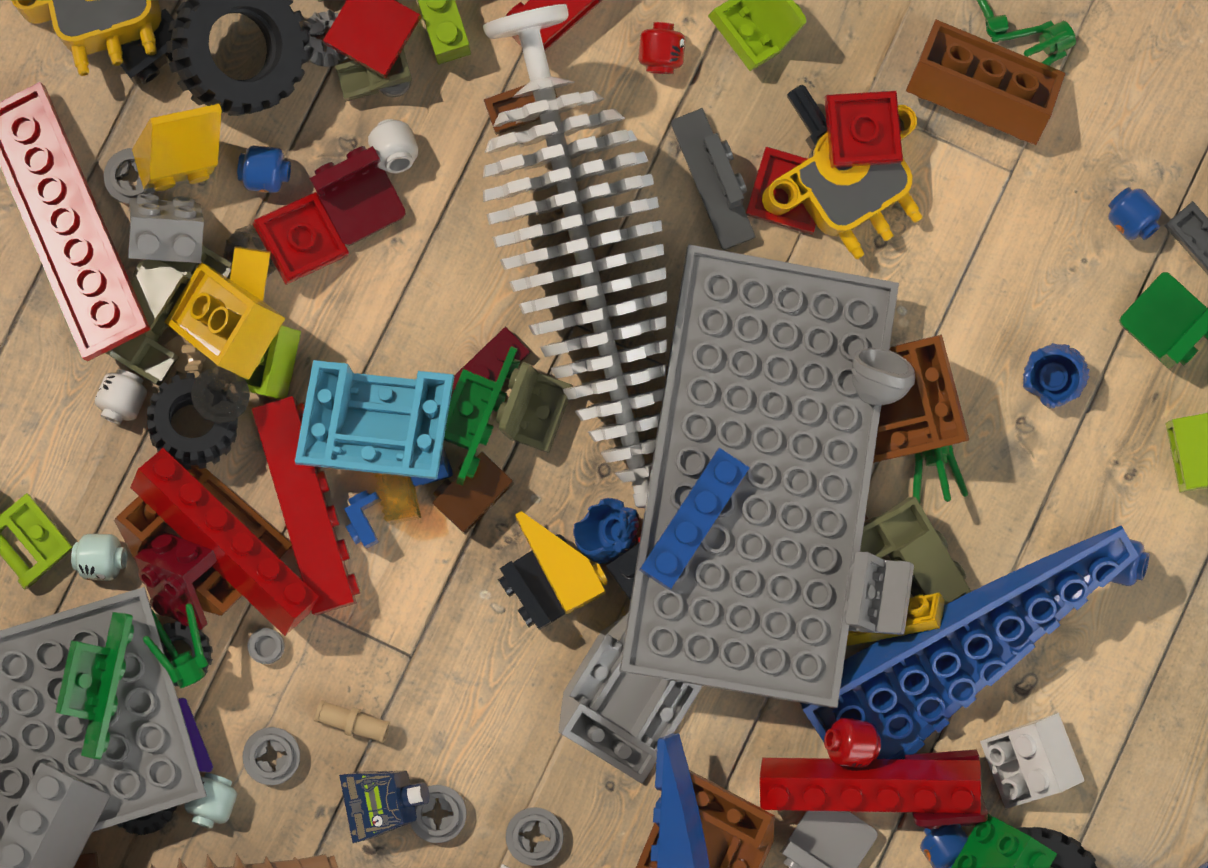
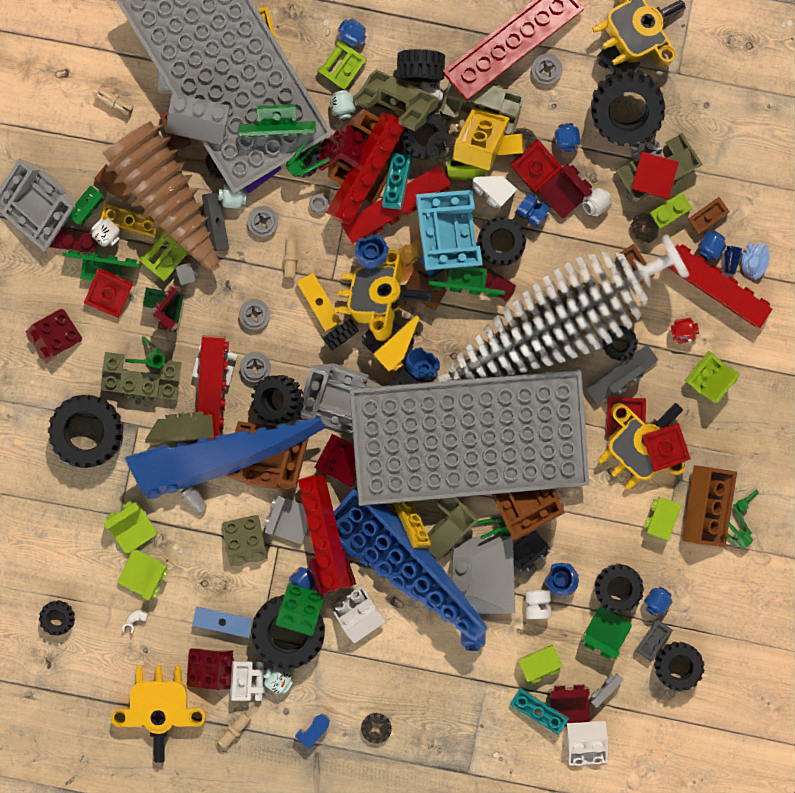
camera: 70 degrees right, 5 degrees up
light grey bracket [128,194,204,263] -> none
yellow slope [132,104,222,191] -> none
dark blue torso [339,770,430,843] -> none
blue bracket [344,490,381,549] -> none
olive bracket [496,362,573,453] -> none
blue plate [639,448,750,590] -> none
red head [824,718,881,768] -> none
light grey bracket [844,552,914,635] -> none
light grey hat [852,348,915,405] -> none
none -> dark grey tile [202,193,229,251]
none -> black tyre [251,375,304,424]
none -> yellow tile [297,273,342,331]
none -> dark red bracket [314,434,357,487]
none -> black tyre [322,318,359,351]
none -> piece [334,249,432,341]
none -> olive bracket [353,69,438,131]
none -> blue hair [355,234,389,269]
none -> teal tile [382,153,412,209]
none -> black tyre [396,49,445,82]
none -> light grey slope [453,536,515,614]
none -> white slope [472,176,517,210]
none -> black tyre [478,217,526,266]
none -> black bracket [514,530,550,573]
none -> blue wheel [515,193,550,228]
none -> white wheel [525,590,551,619]
none -> black tyre [594,564,644,613]
none -> black tyre [602,326,638,360]
none -> clear smoke gear [630,213,658,243]
none -> lime brick [644,496,682,541]

